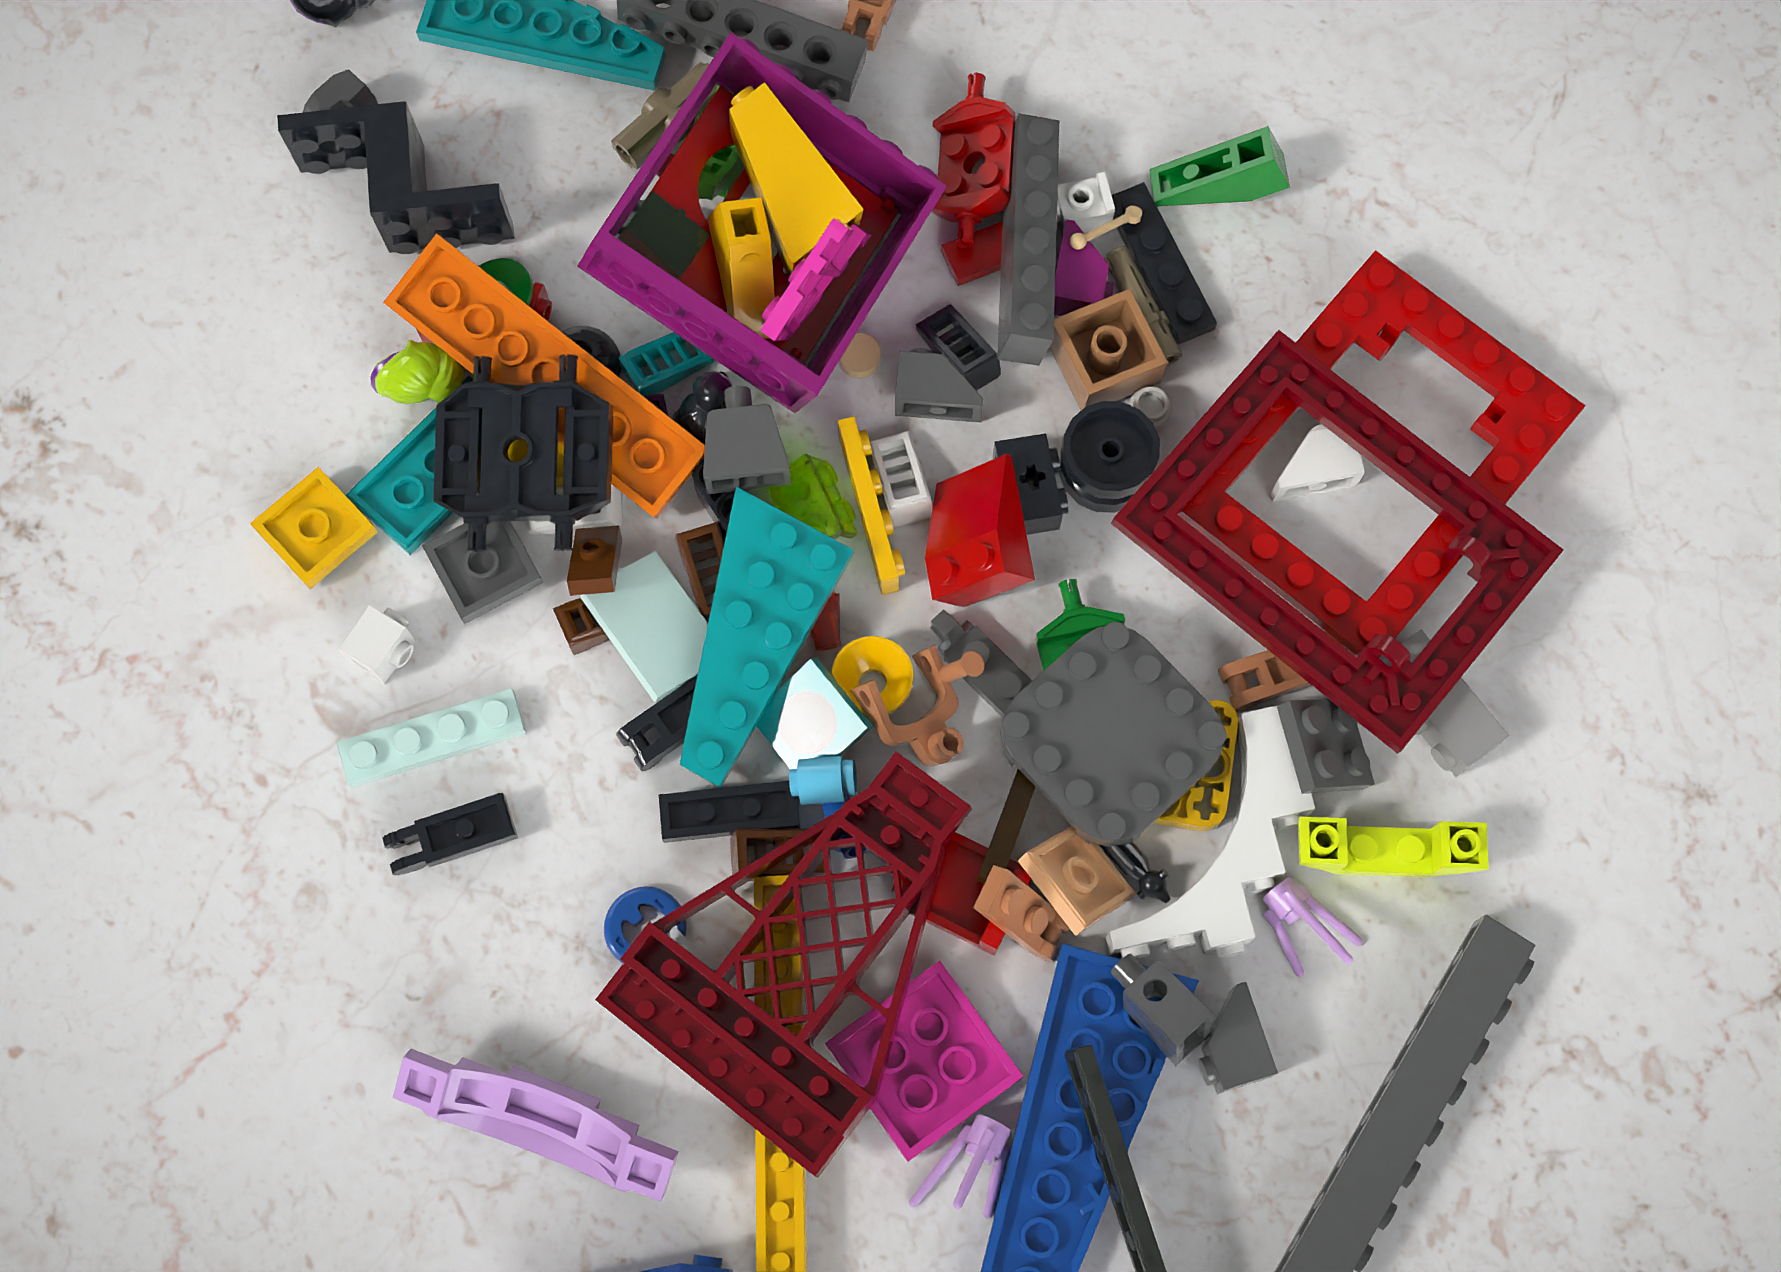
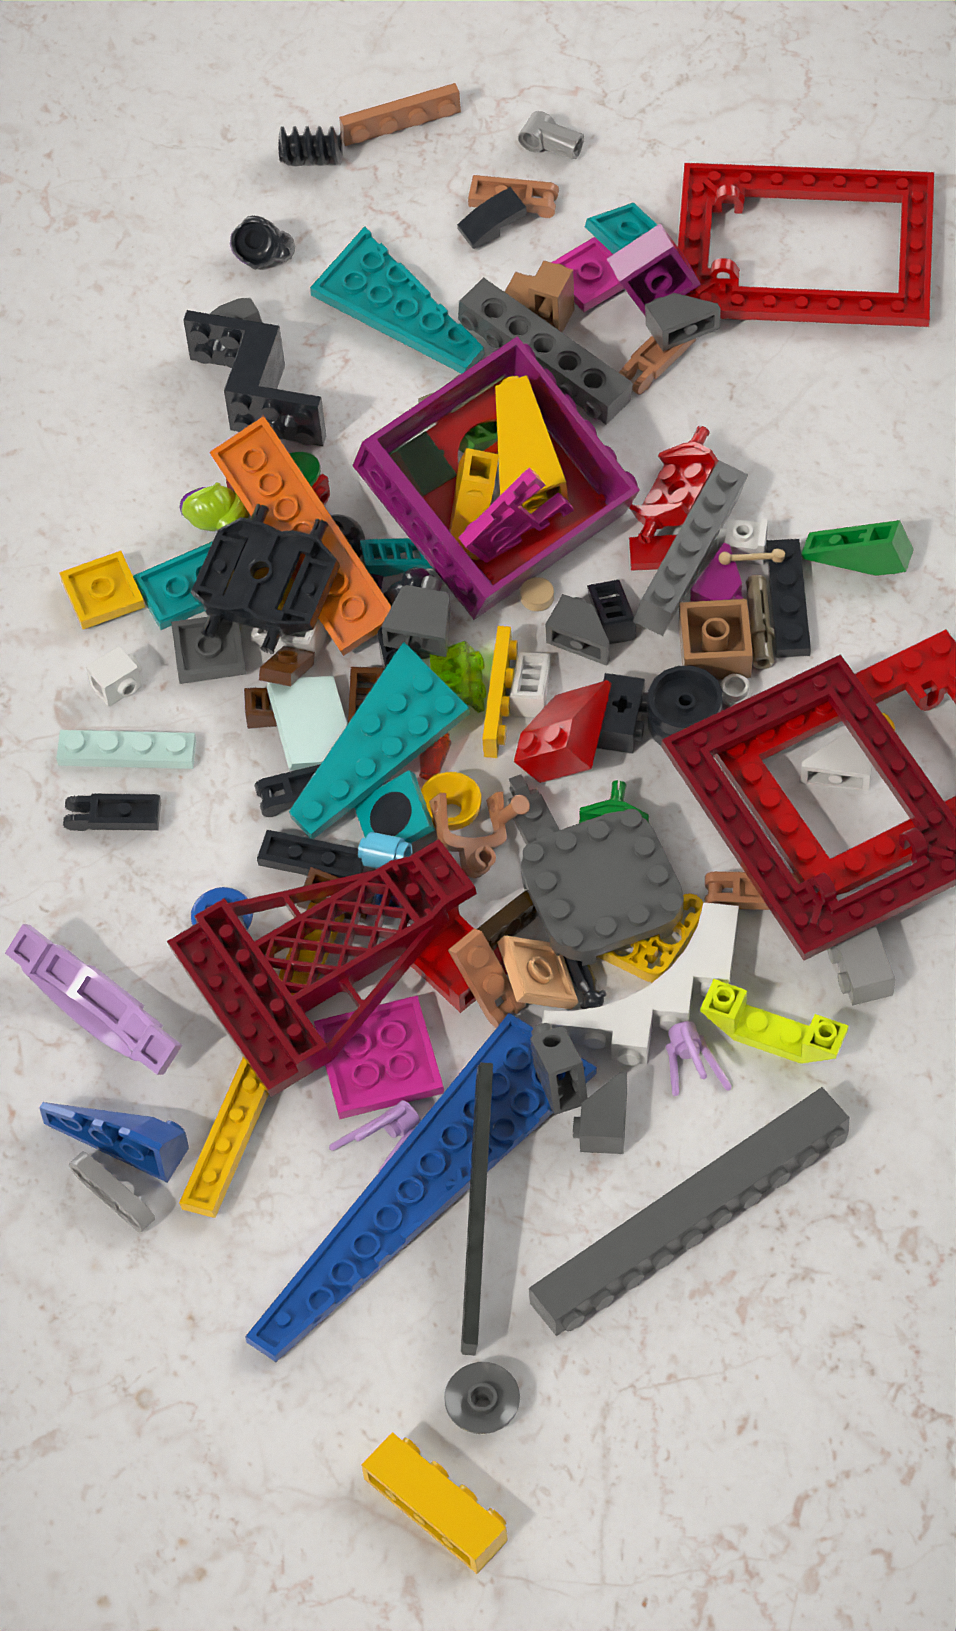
camera: 25 degrees right, 15 degrees down
dark grey plate [1277,699,1375,794] -> none

